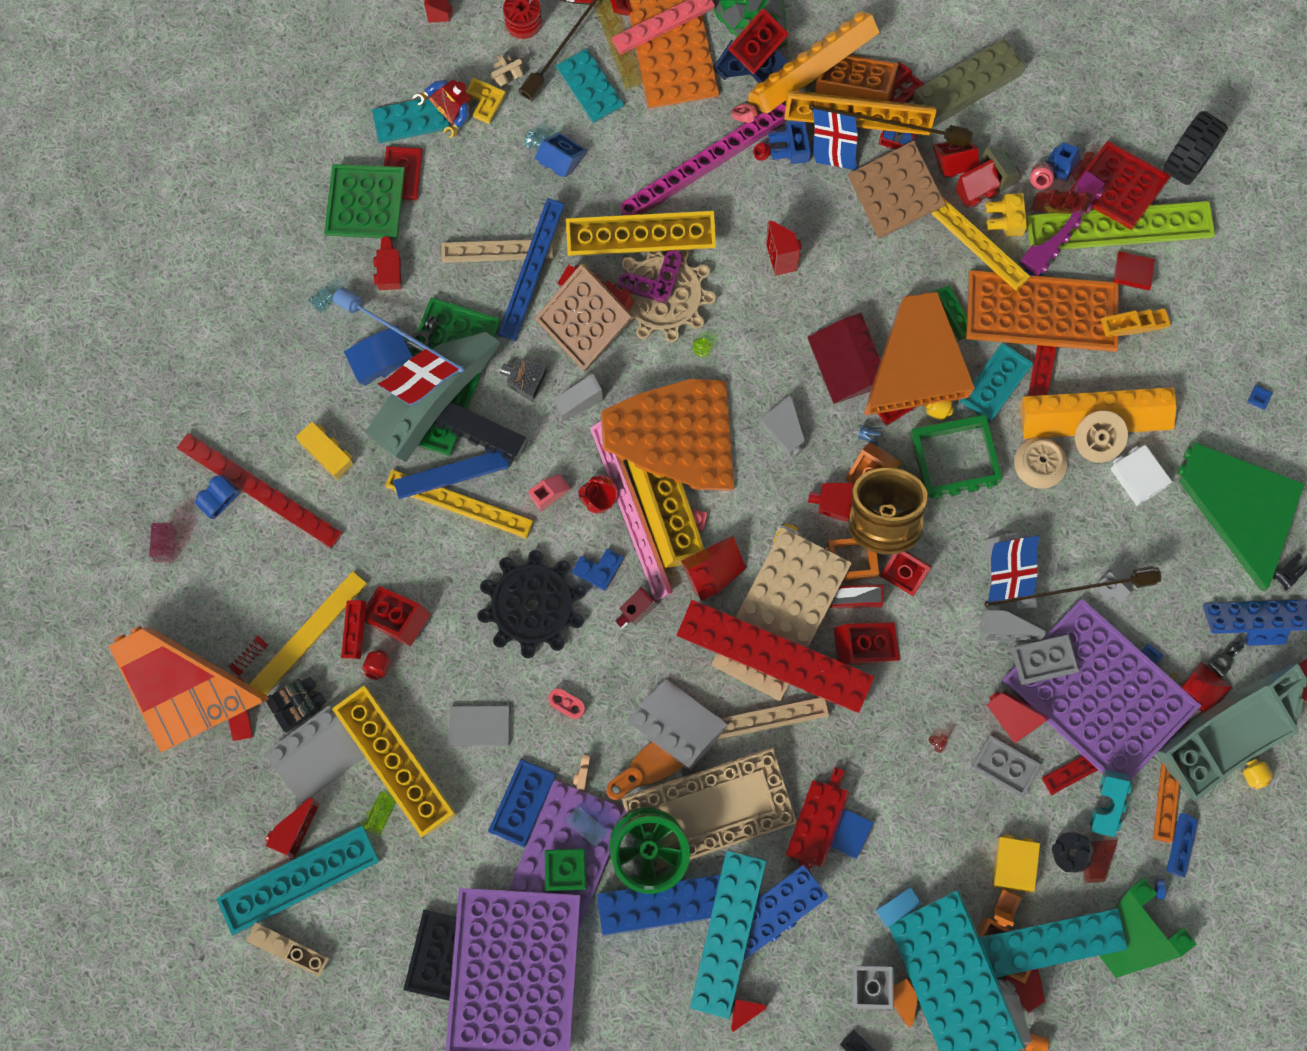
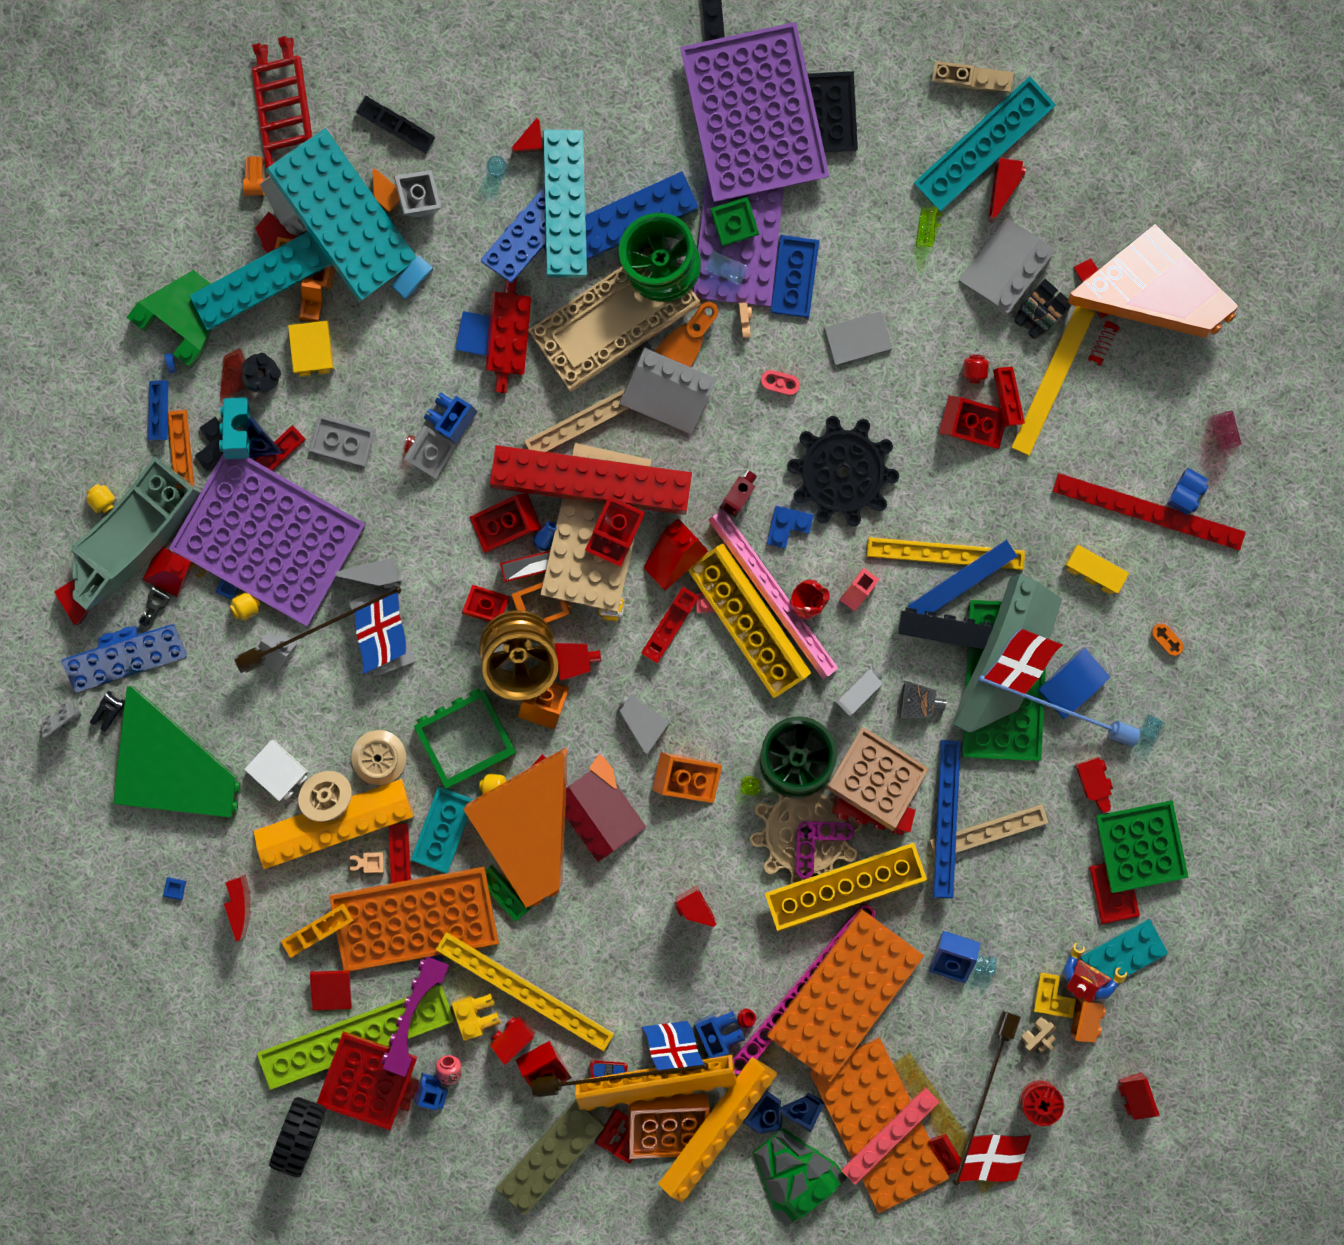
camera: 160 degrees right, 15 degrees up
yellow slope [332,686,457,838] -> none
pearl dark grey piece [408,315,439,352] -> none
teal plate [556,48,624,123] -> none
orange wing [601,379,734,491] -> none
red slope [727,8,789,74] -> none
coral plate [730,104,758,123] -> none
medium nougat plate [847,141,946,239] -> none
flat silver piece [854,425,884,446] -> none
olive slope [980,147,1021,193] -> none
red slope [986,691,1050,743] -> none
light grey tile [1011,634,1079,686] -> none
clear red slope [1031,189,1093,214] -> none
none -> black plate [195,417,223,471]
none -> red slope [224,874,251,941]
none -> yellow head [229,592,260,621]
none -> dark blue slope [244,417,284,458]
none -> light nougat plate [350,852,384,873]
none -> light grey plate [404,426,456,479]
none -> blue brick [424,392,478,444]
none -> clear light blue wheel [486,156,507,178]
none -> blue cone [533,521,557,551]
none -> red slope [585,496,646,567]
none -> orange sticker [589,754,617,789]
none -> red slope [641,587,699,663]
none -> orange slope [652,752,722,803]
none -> dark green wheel [759,716,837,798]
none -> orange plate [767,909,925,1082]
none -> orange slope [1070,998,1106,1043]
none -> orange beam [1152,623,1184,656]

